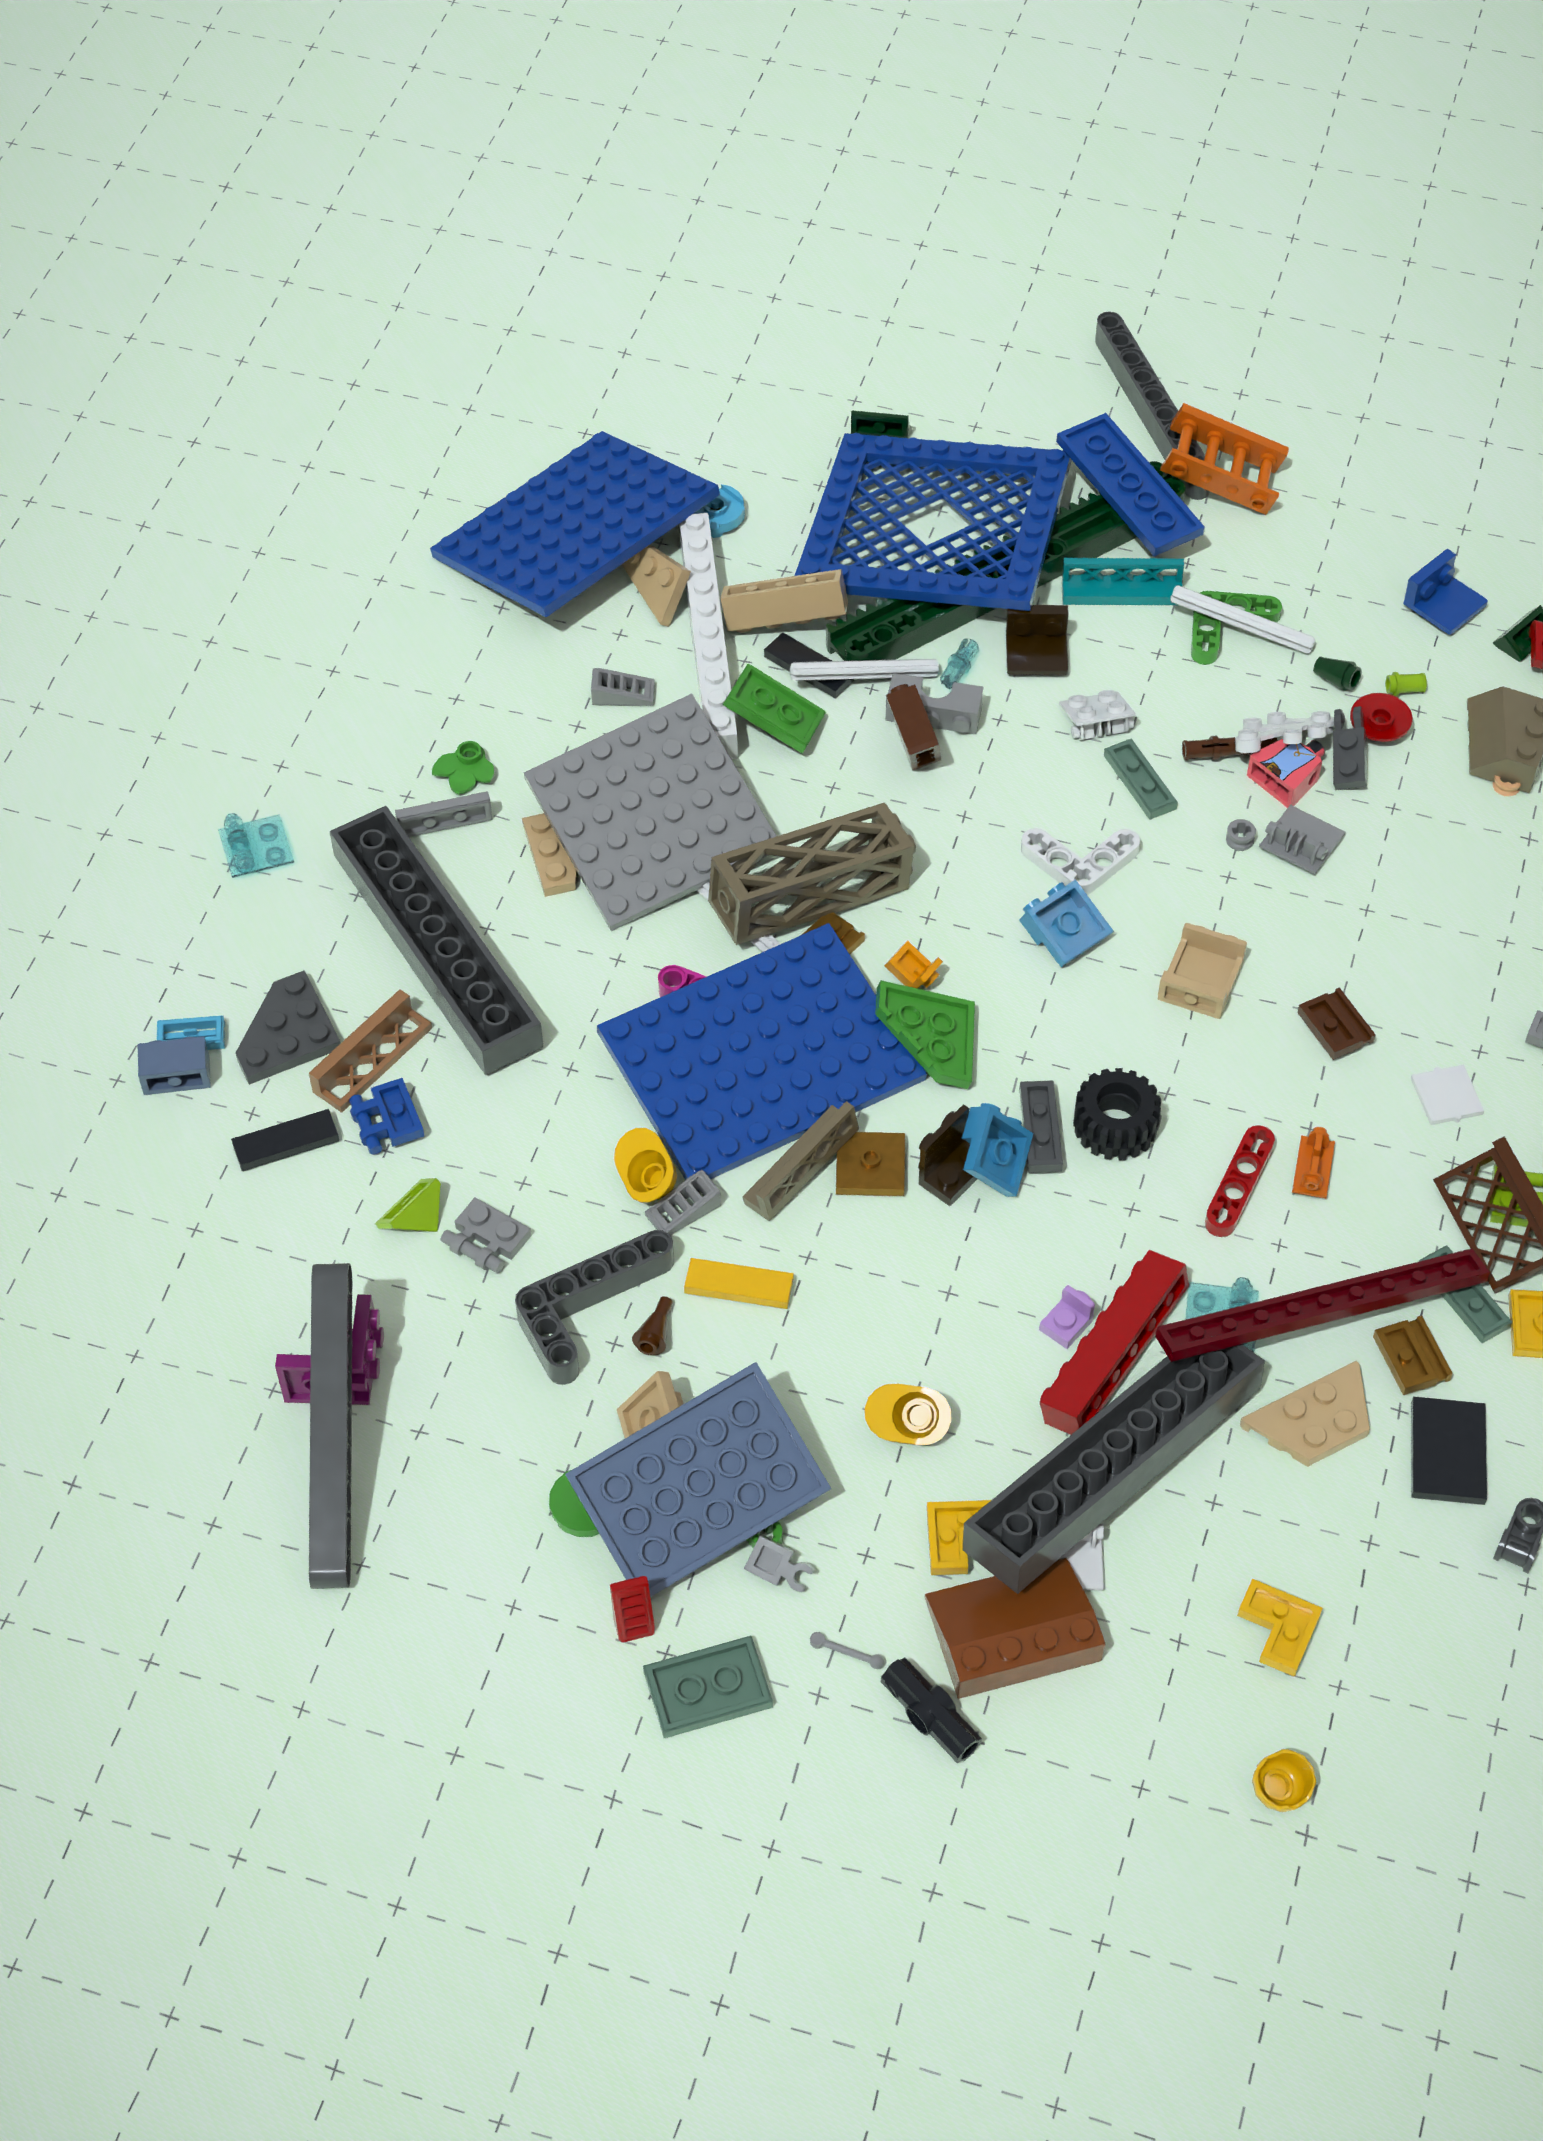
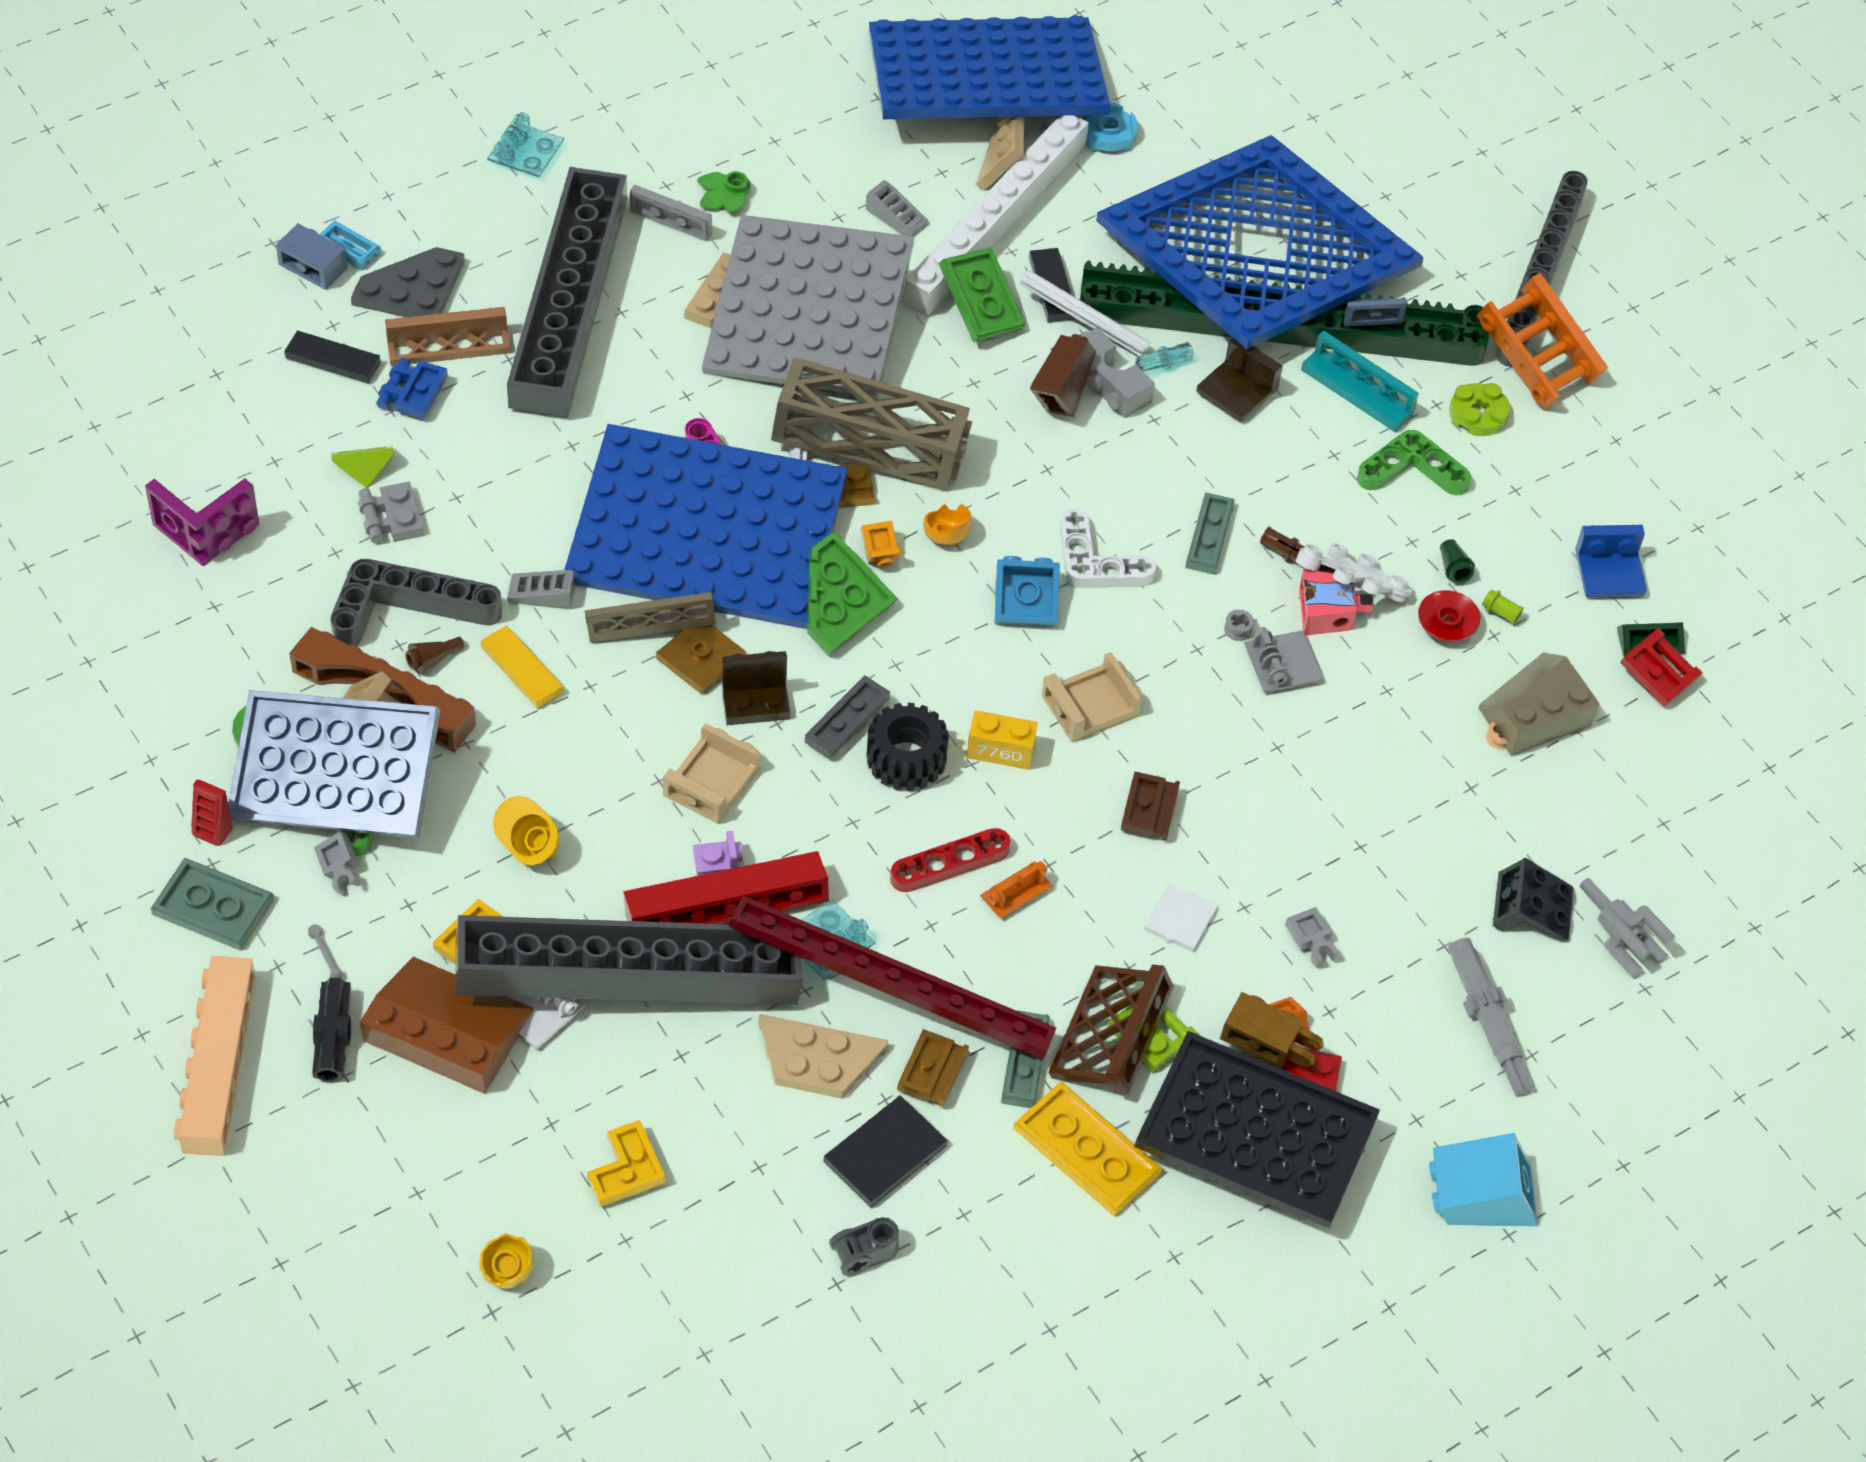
camera: 35 degrees right, 0 degrees up
dark grey beam [309,1263,353,1589] -> none
yellow piece [614,1128,677,1203] -> none
tan brick [720,569,848,633] -> none
dark green slope [851,410,910,438] -> none
dark azure plate [962,1103,1034,1197] -> none
blue plate [1056,413,1205,557] -> none
white hinge [1059,690,1136,740] -> none
white axle [1171,585,1315,654] -> none
dark grey hinge [1333,706,1367,790] -> none
none -> light nougat brick [174,956,256,1156]
none -> dark orange arch [289,627,476,753]
none -> tan panel [663,724,760,824]
none -> light orange hair [923,504,972,546]
none -> yellow brick [966,710,1038,770]
none -> sand blue slope [1344,298,1407,326]
none -> lime plate [1449,383,1510,436]

